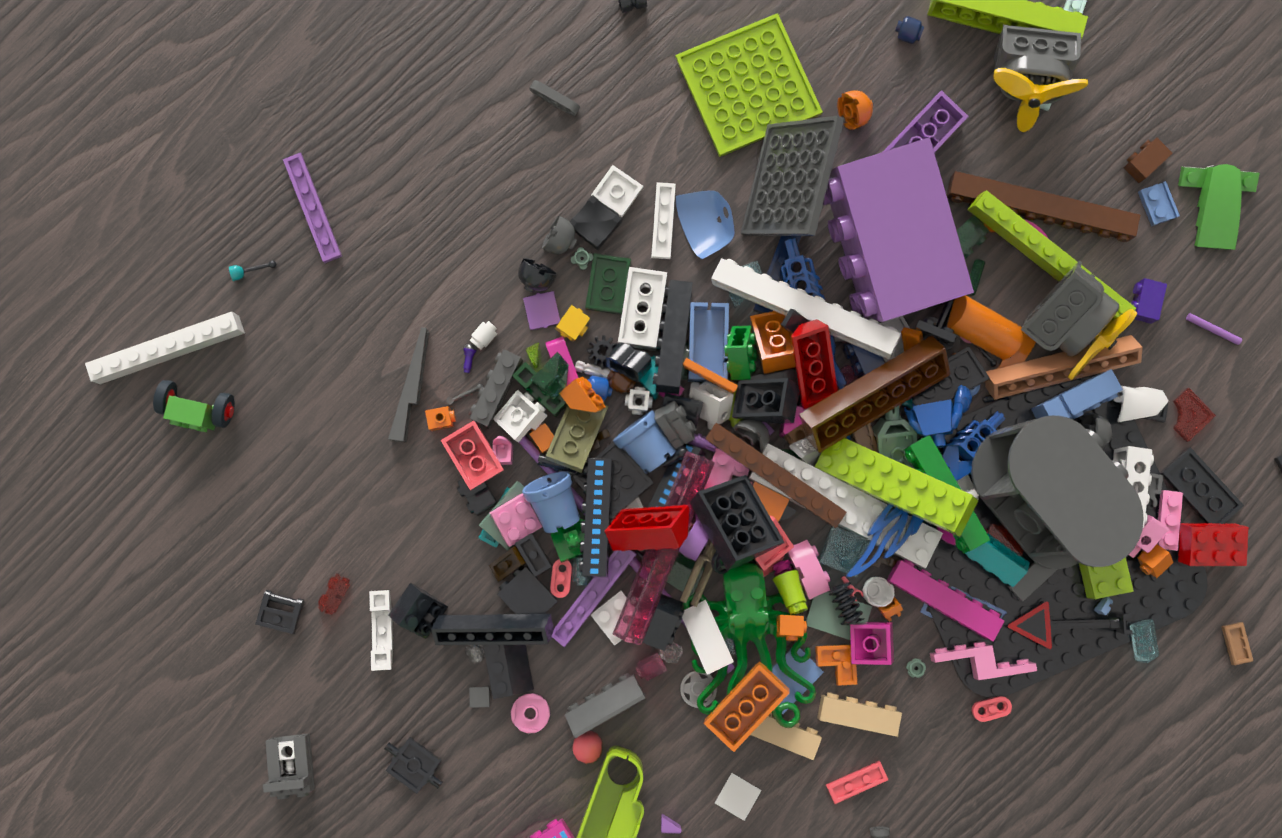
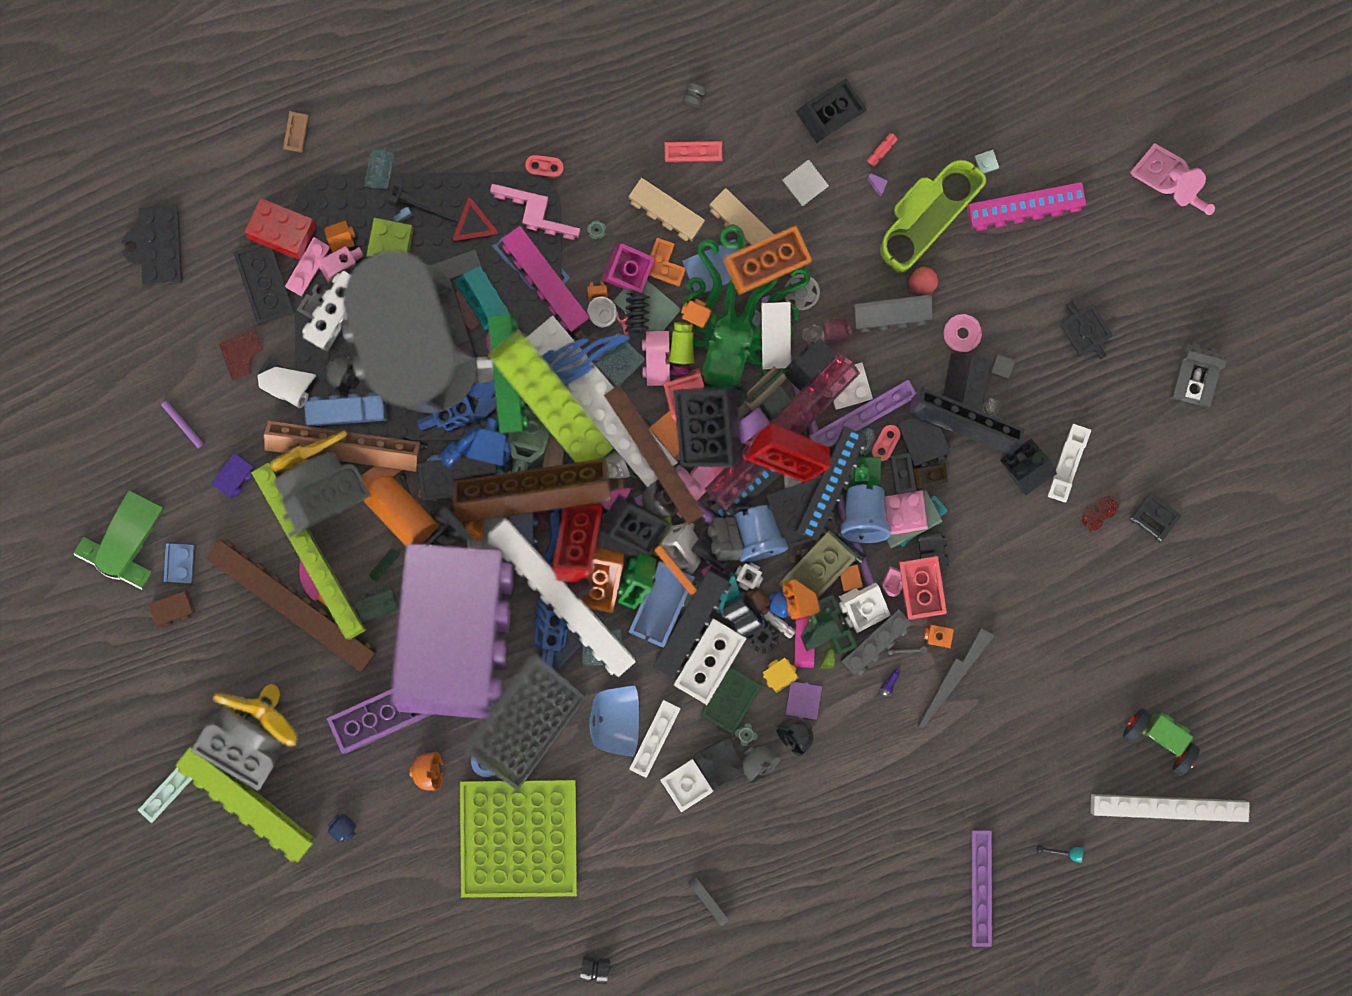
camera: 155 degrees left, 5 degrees up
white brick [470,321,497,350] -> none

